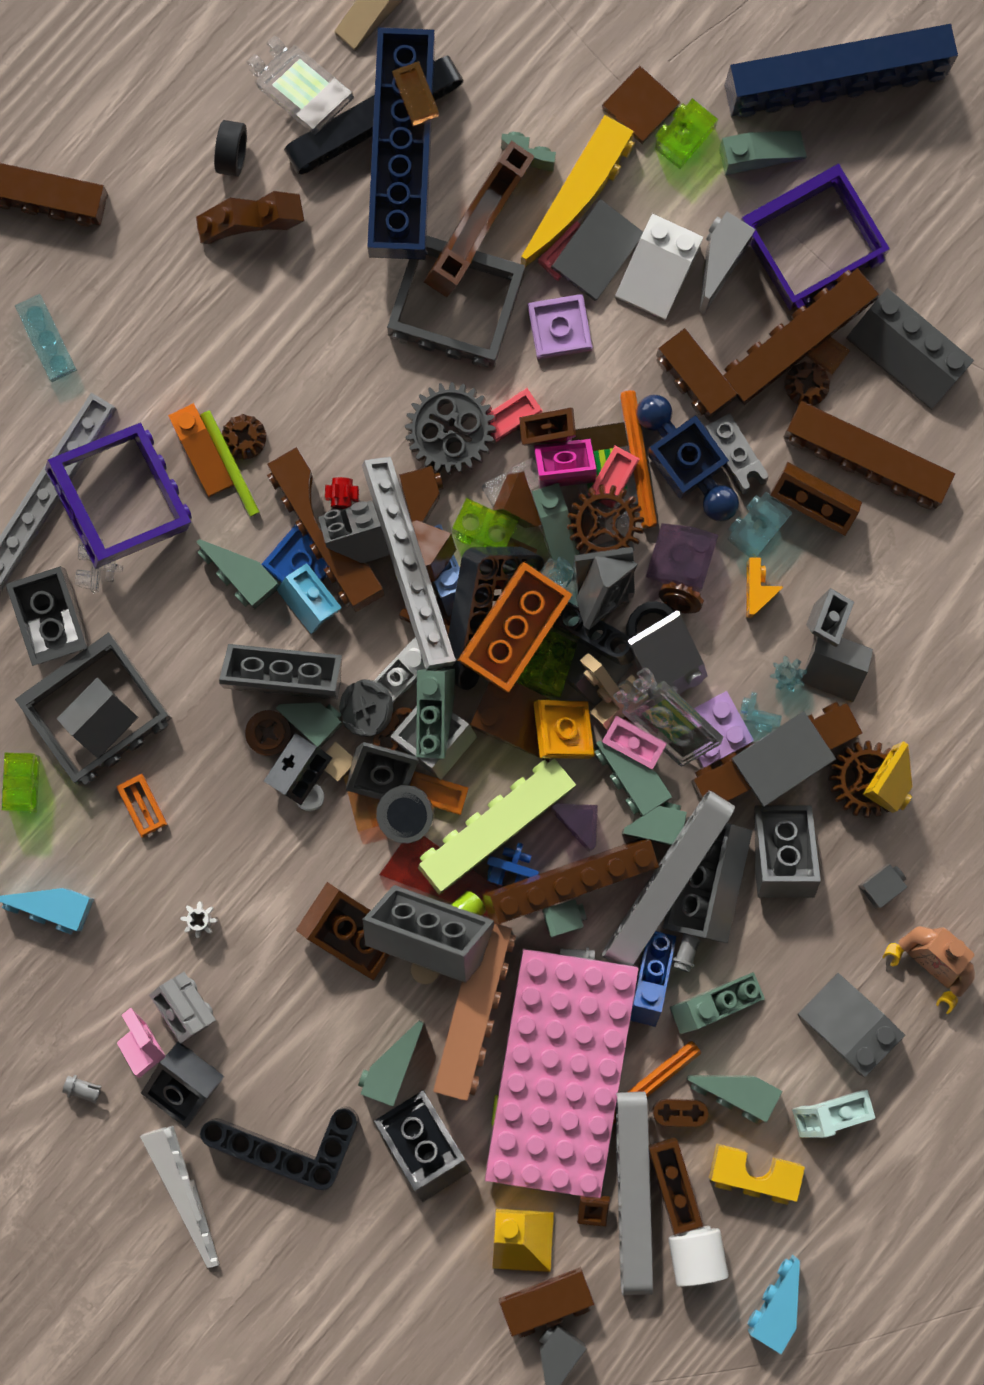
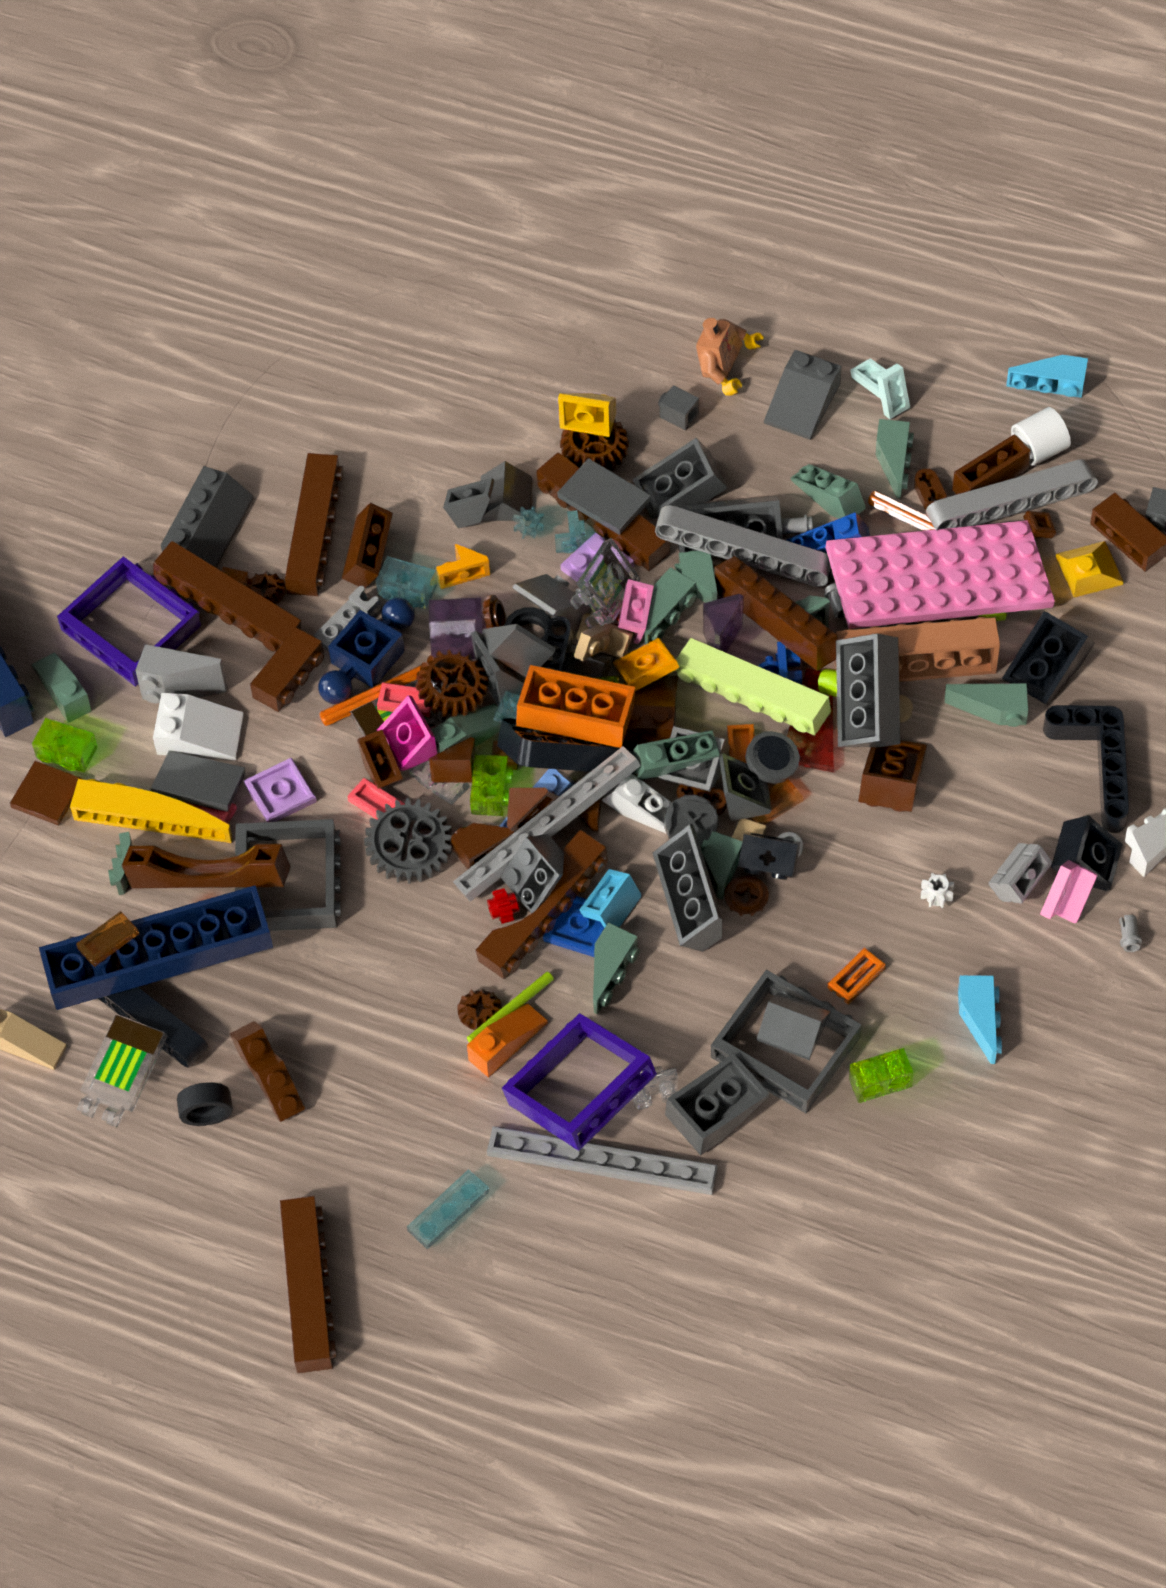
camera: 105 degrees left, 25 degrees down
yellow arch [709,1143,805,1205] -> none

